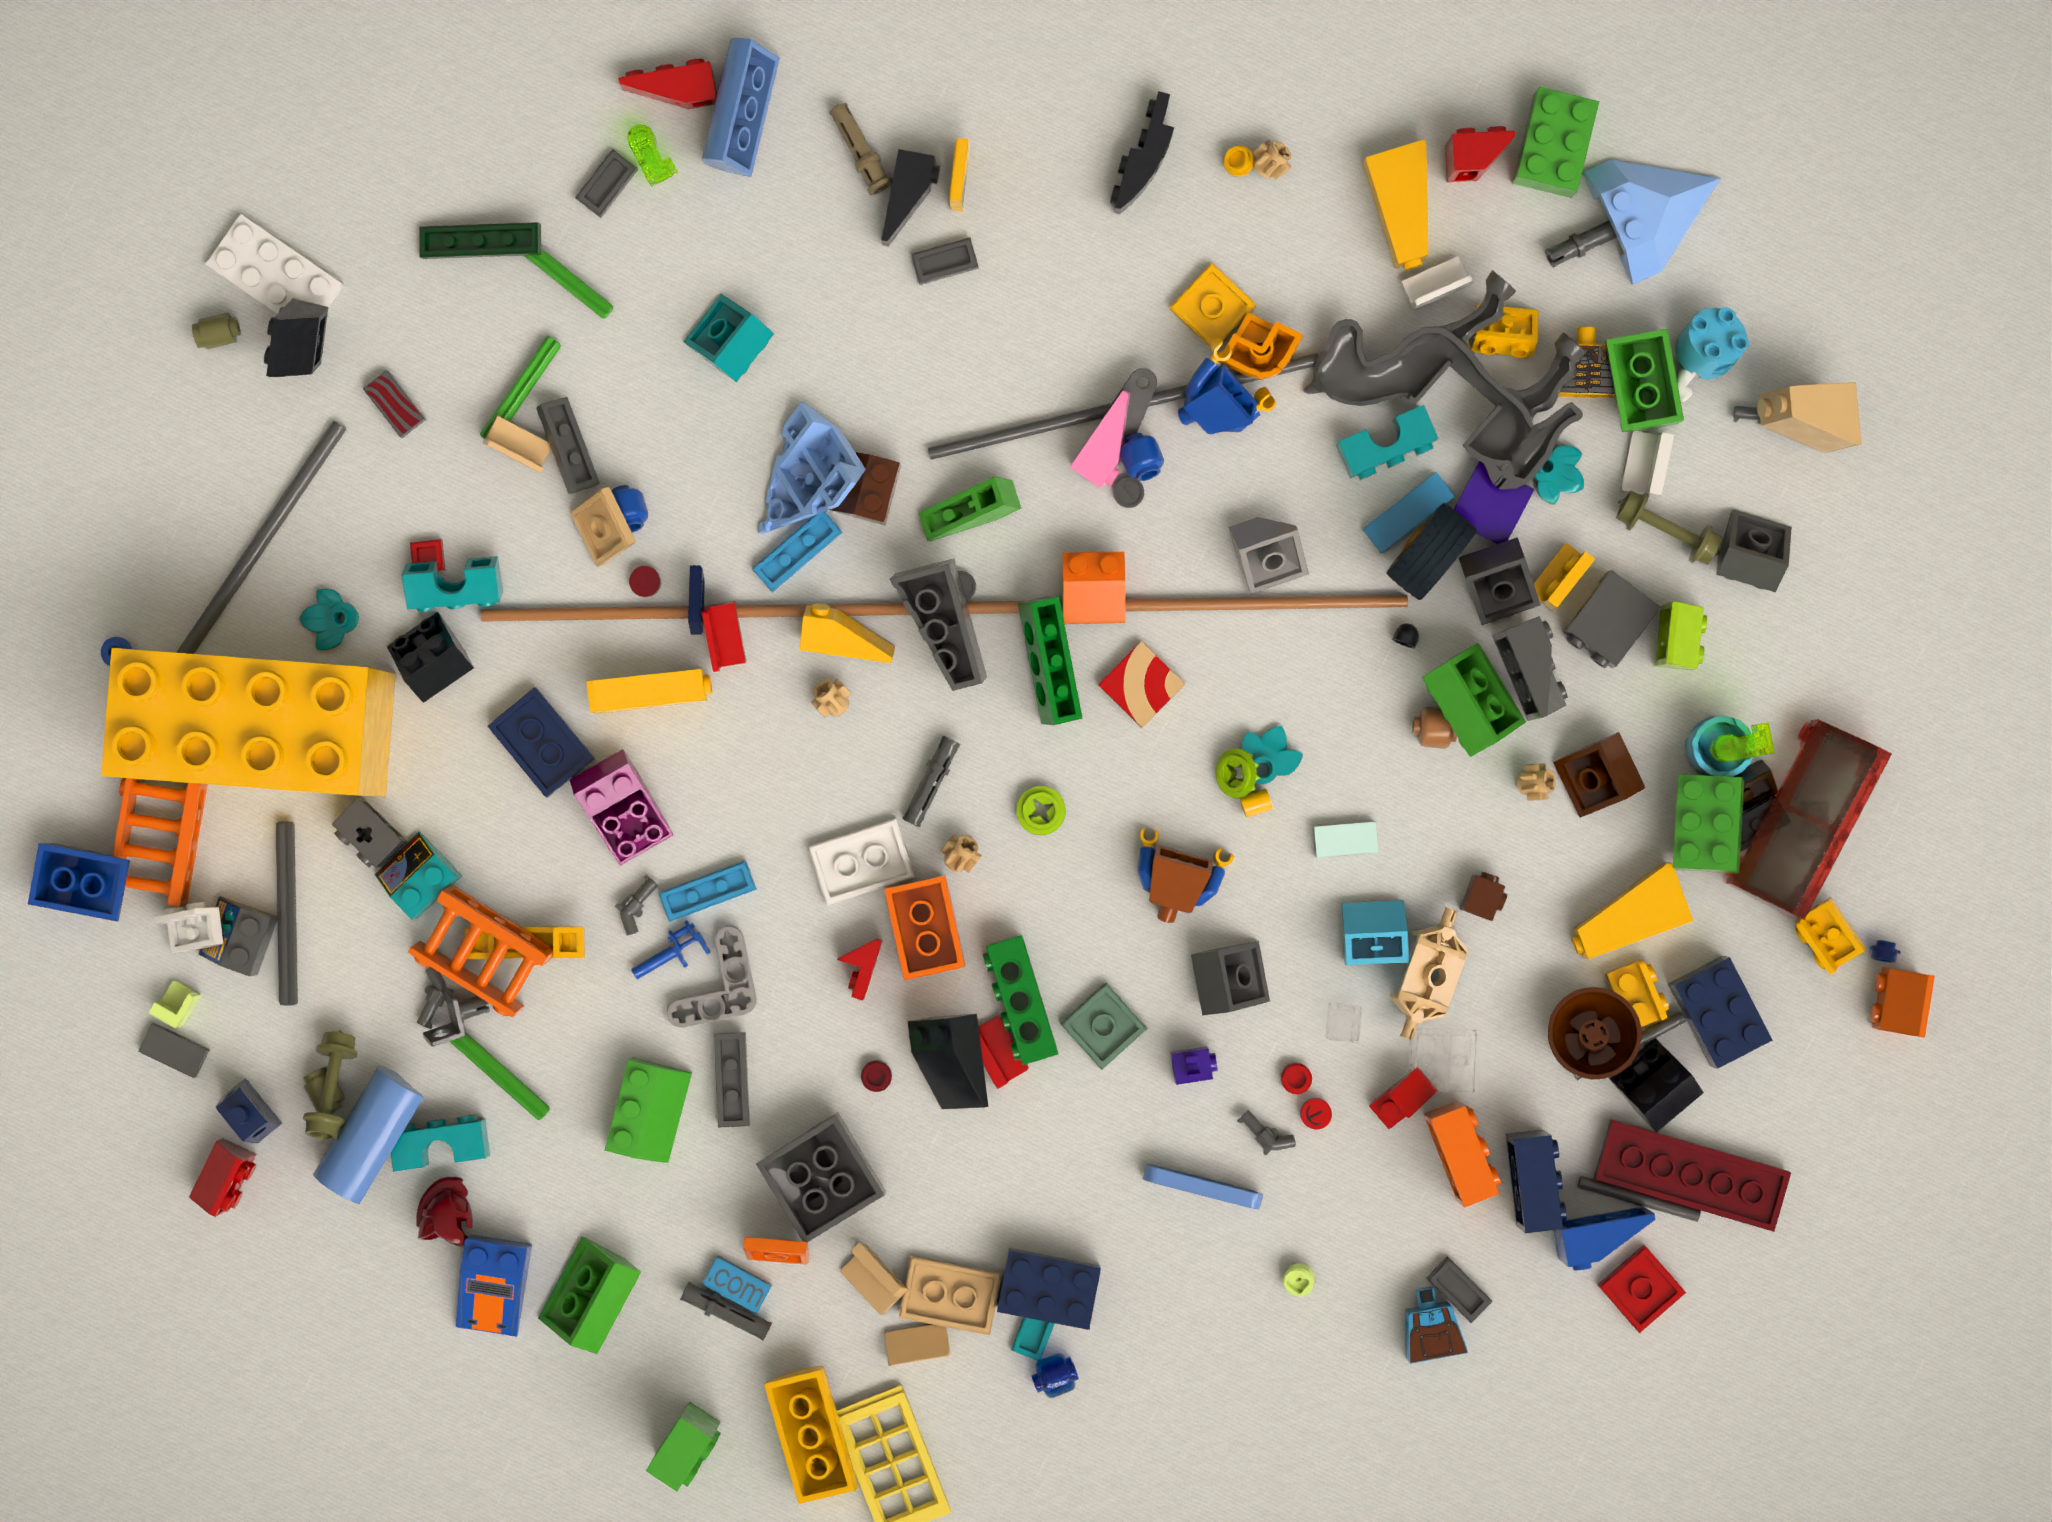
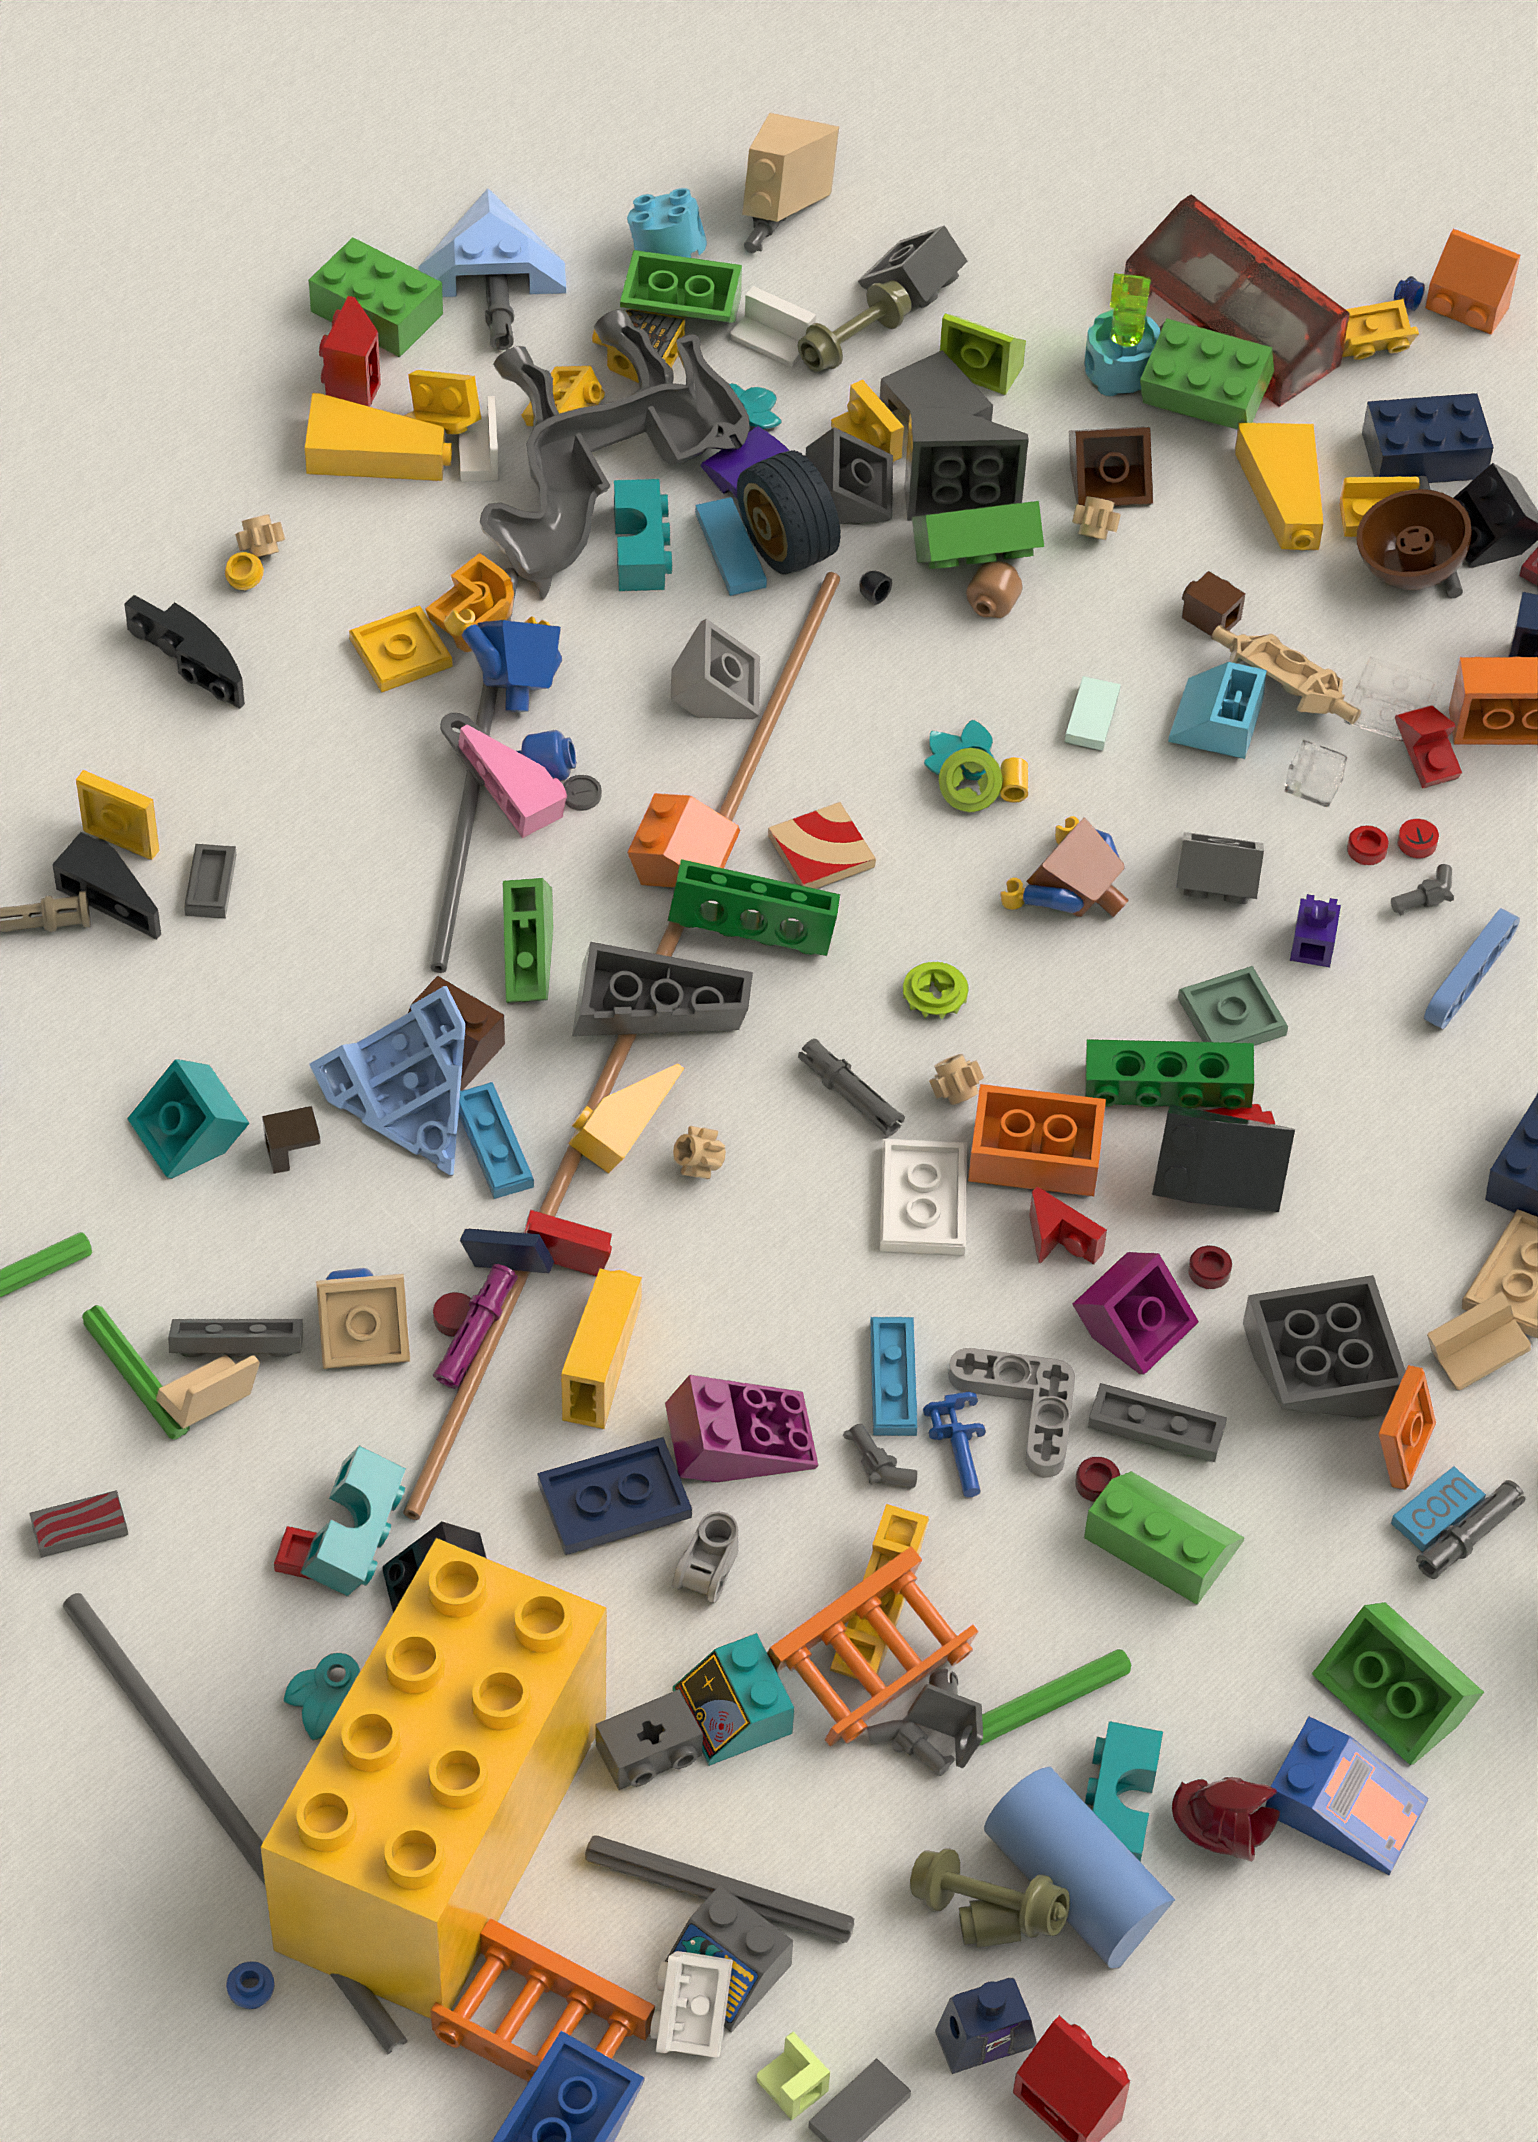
camera: 75 degrees left, 35 degrees down
none -> dark brown panel [262,1106,321,1174]
none -> yellow bracket [403,370,482,434]
none -> magenta pin [433,1264,518,1389]
none -> light grey piece [672,1511,738,1603]
none -> magenta slope [1072,1252,1199,1375]
none -> dark red tile [1075,1457,1120,1502]

